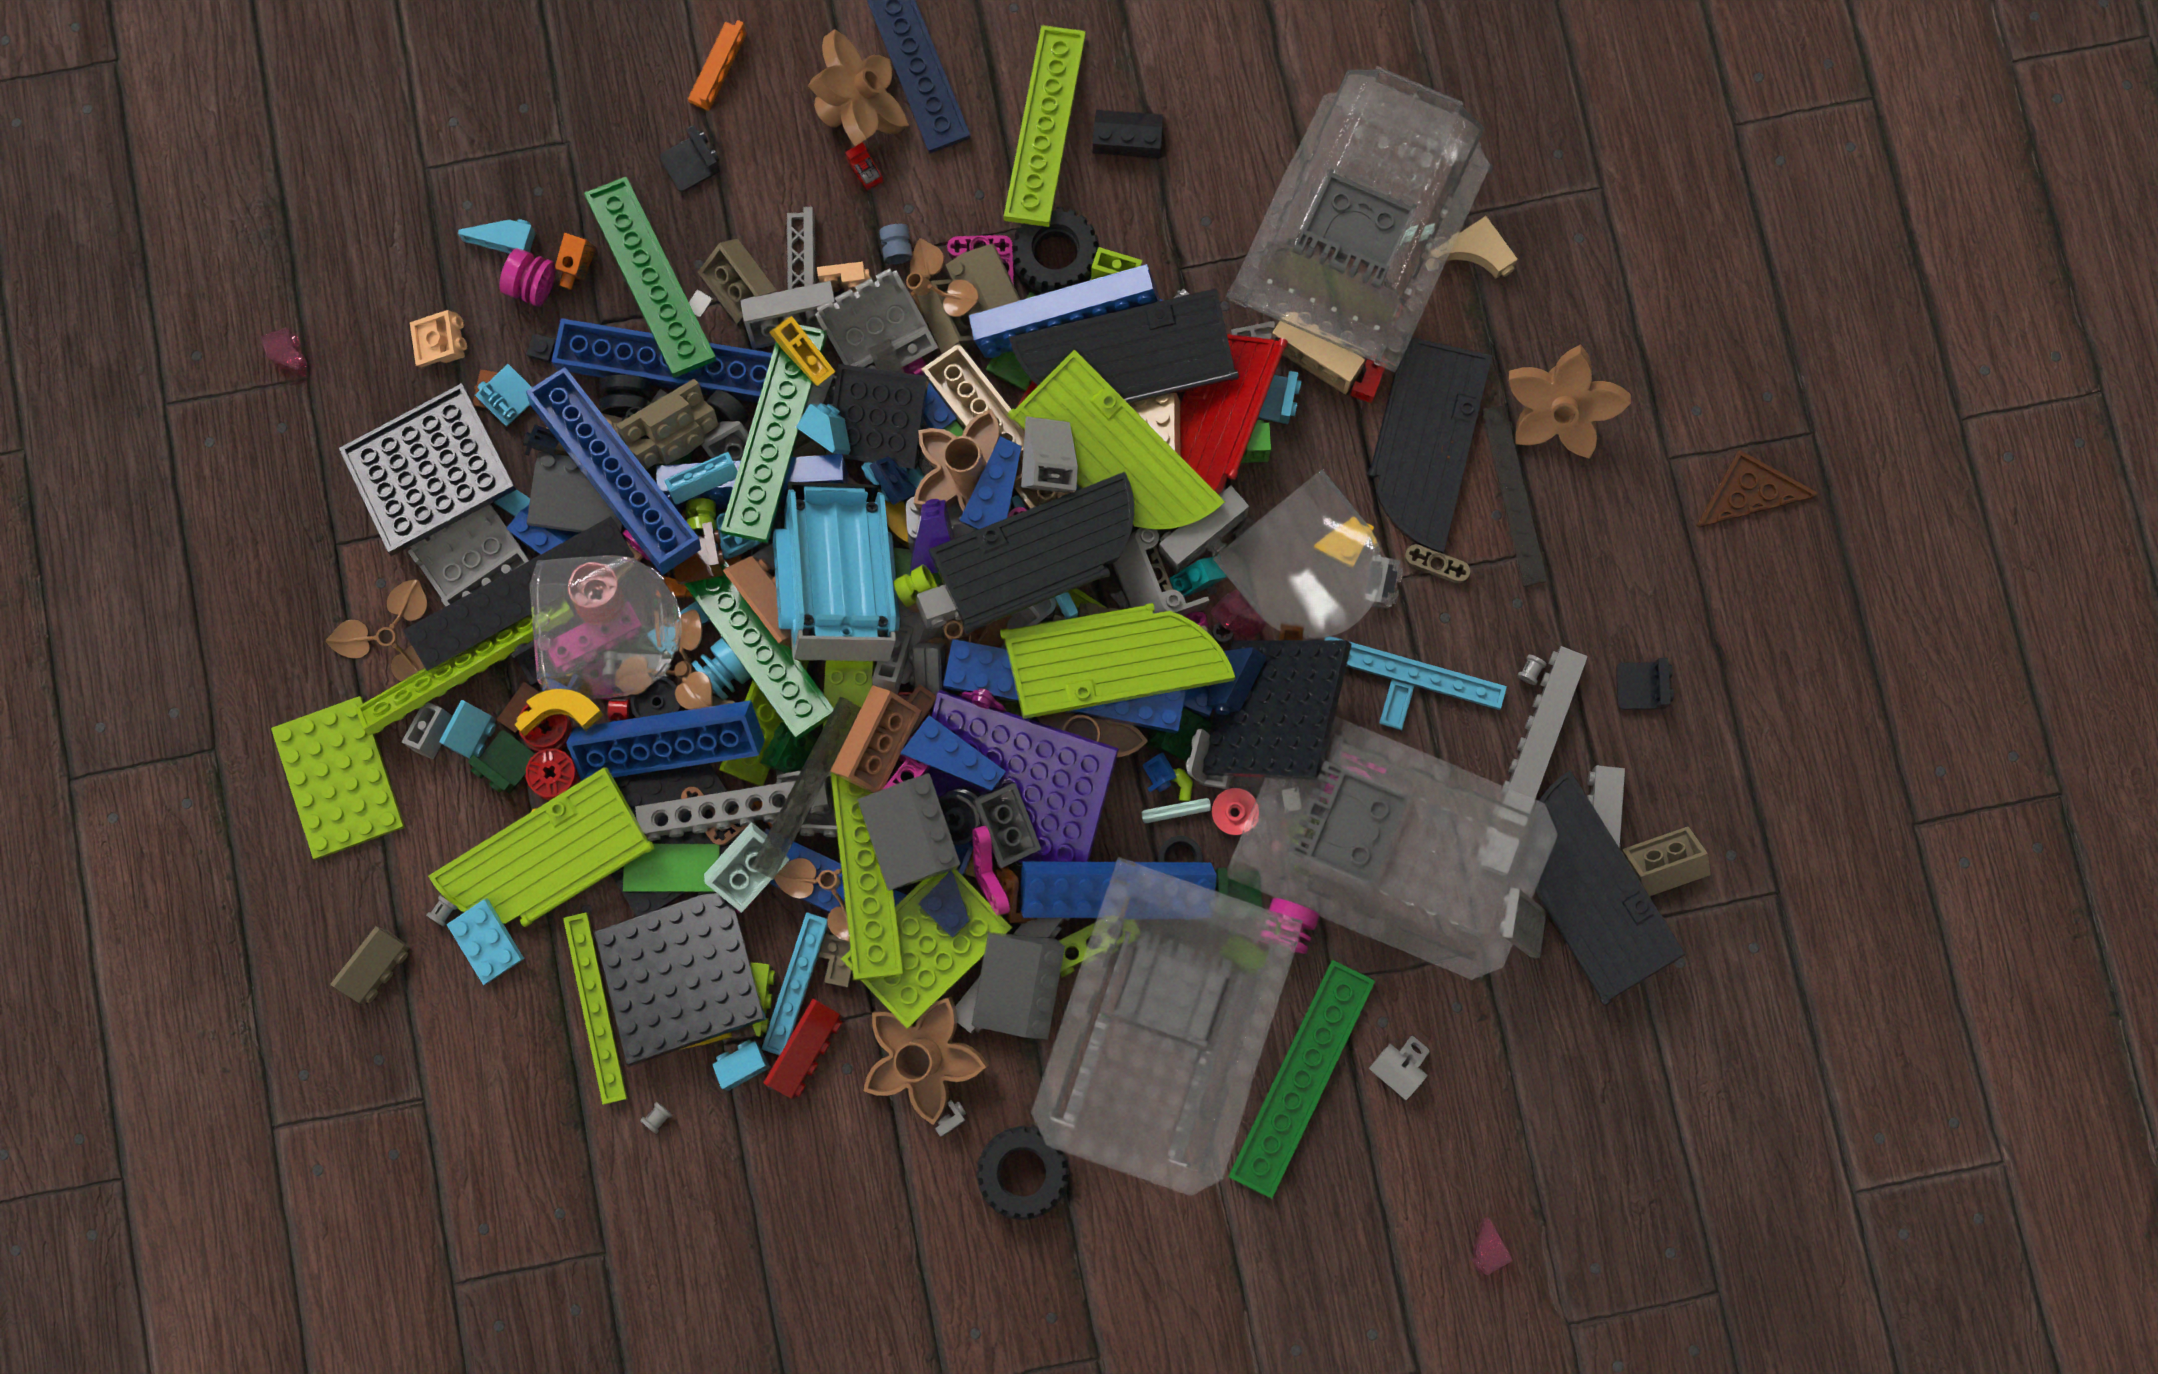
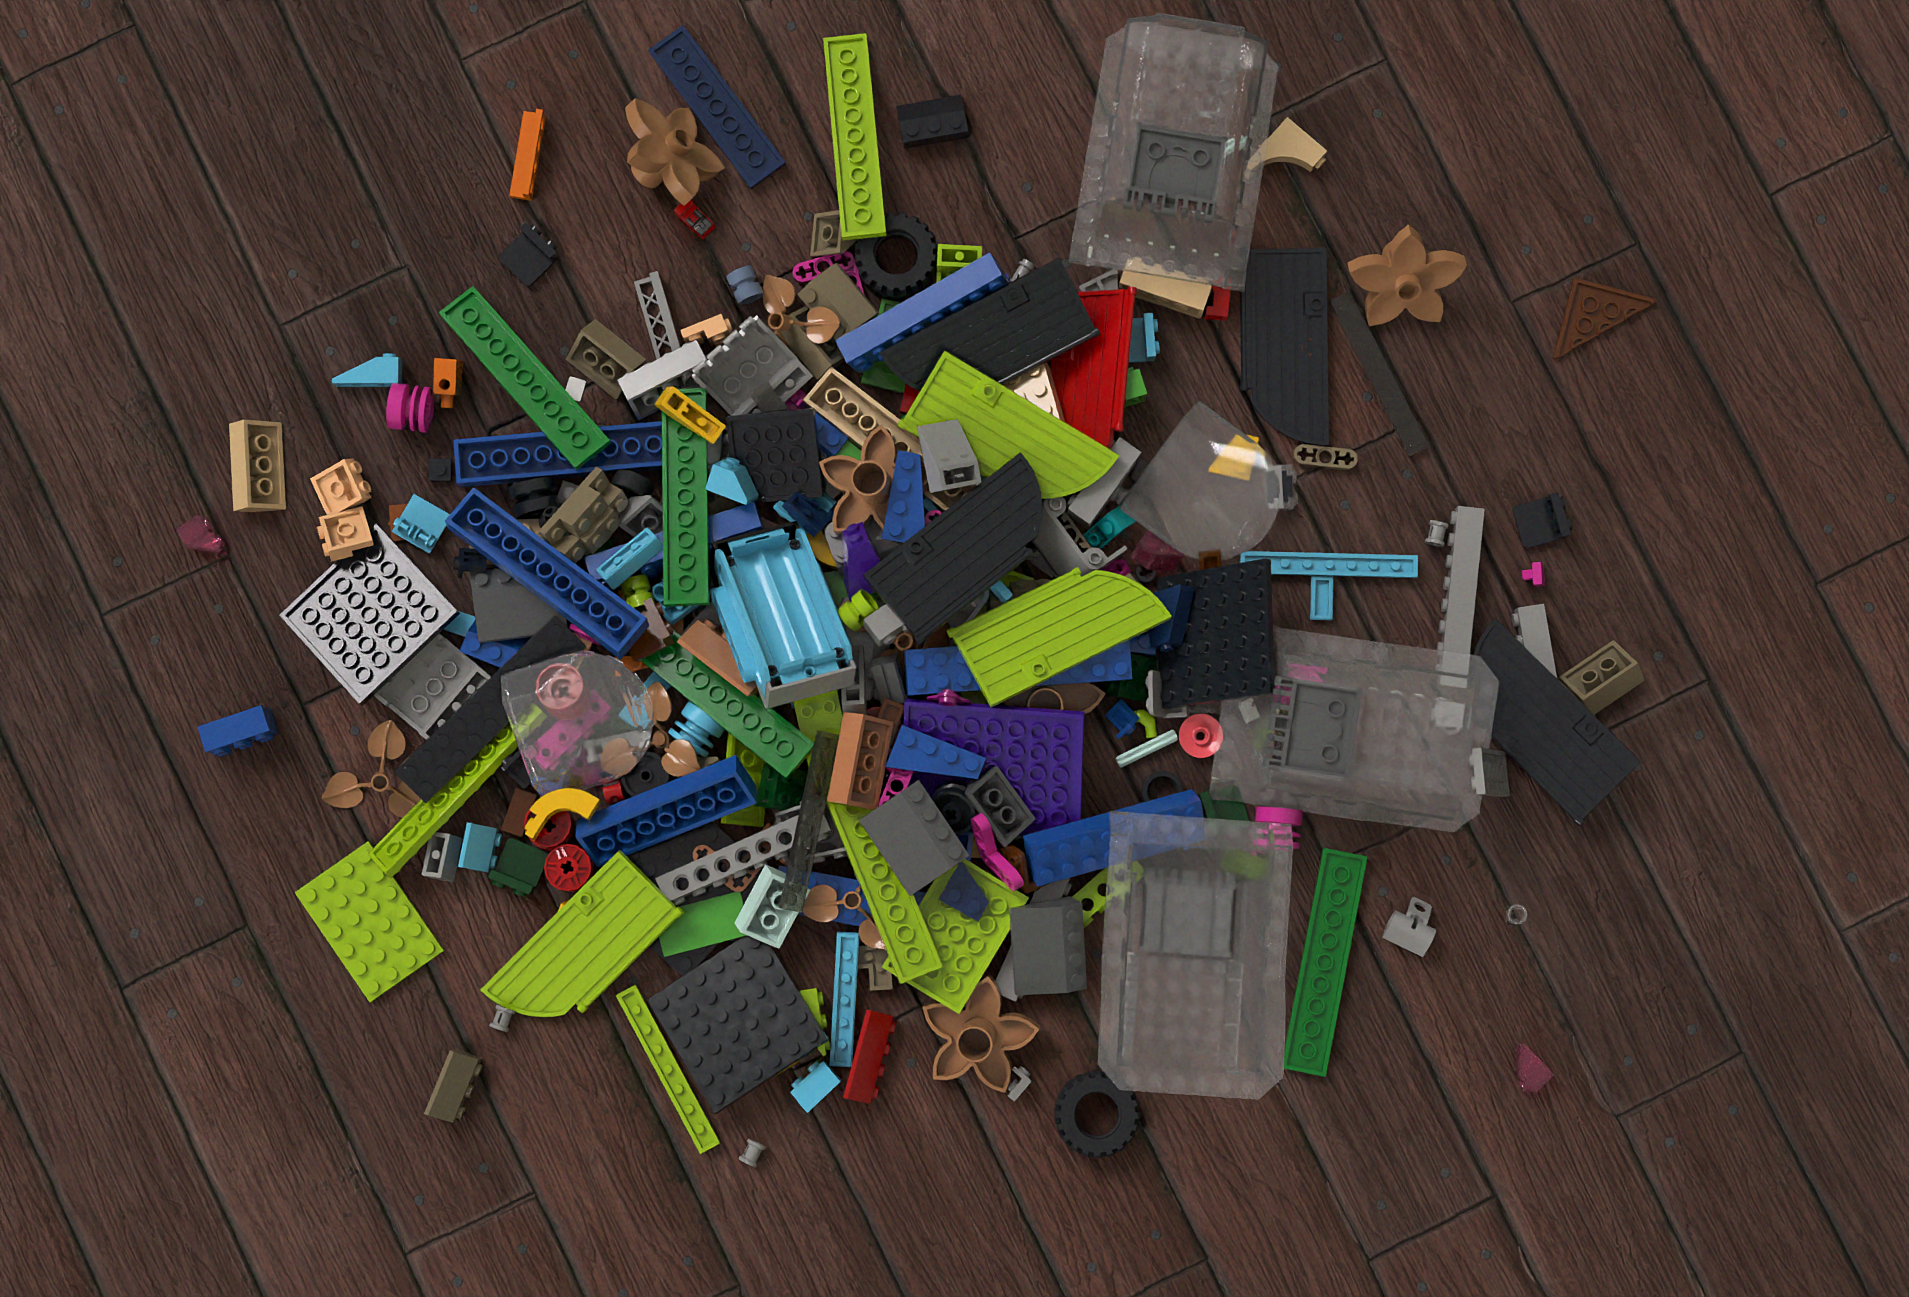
camera: 15 degrees left, 5 degrees up
medium azure plate [447,898,524,985] -> none
none -> blue brick [197,705,279,757]
none -> tan slope [229,420,286,512]
none -> light nougat plate [317,506,373,562]
none -> dark tan slope [810,210,858,257]
none -> clear bush [1506,904,1527,925]
none -> dark pink tile [1522,562,1545,587]

